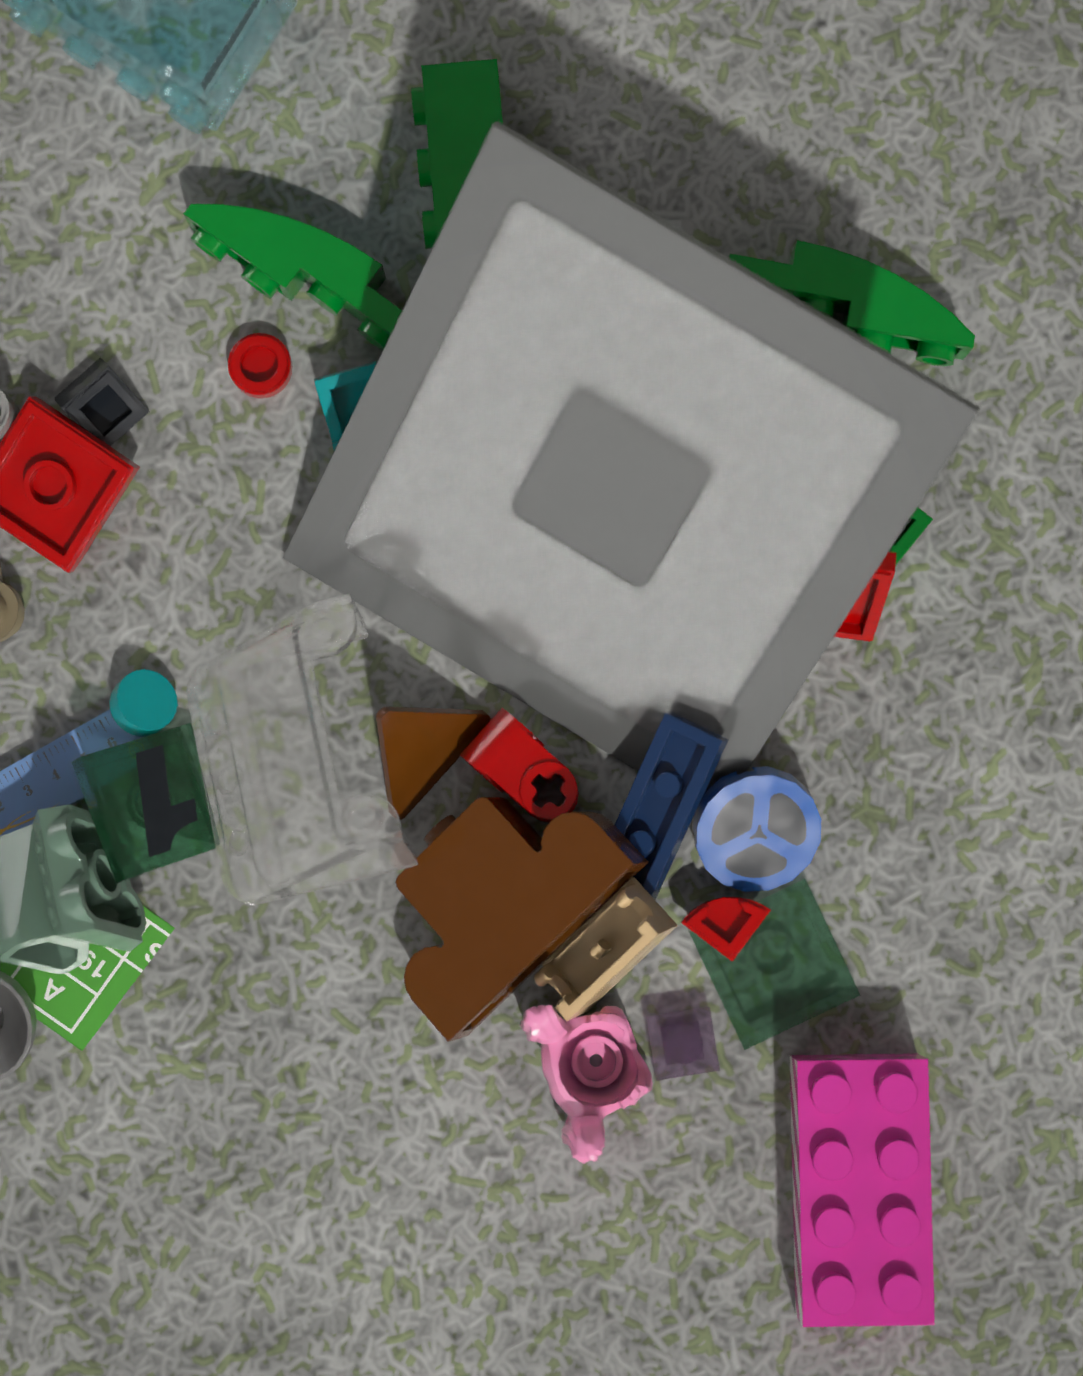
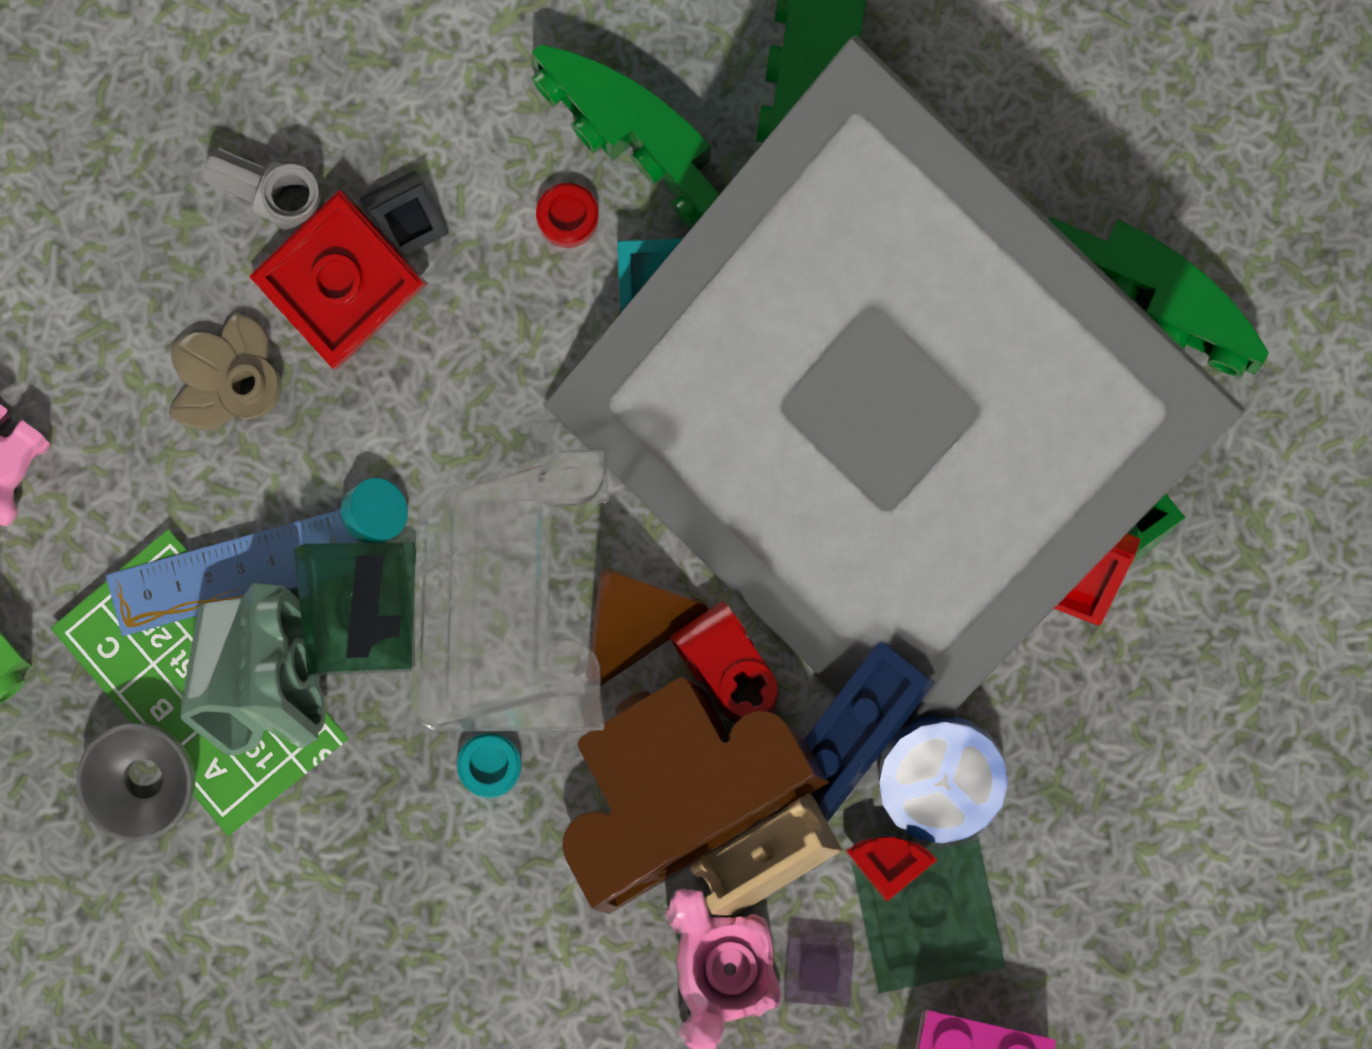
camera: 10 degrees right, 5 degrees down
none -> teal tile [457,733,522,799]

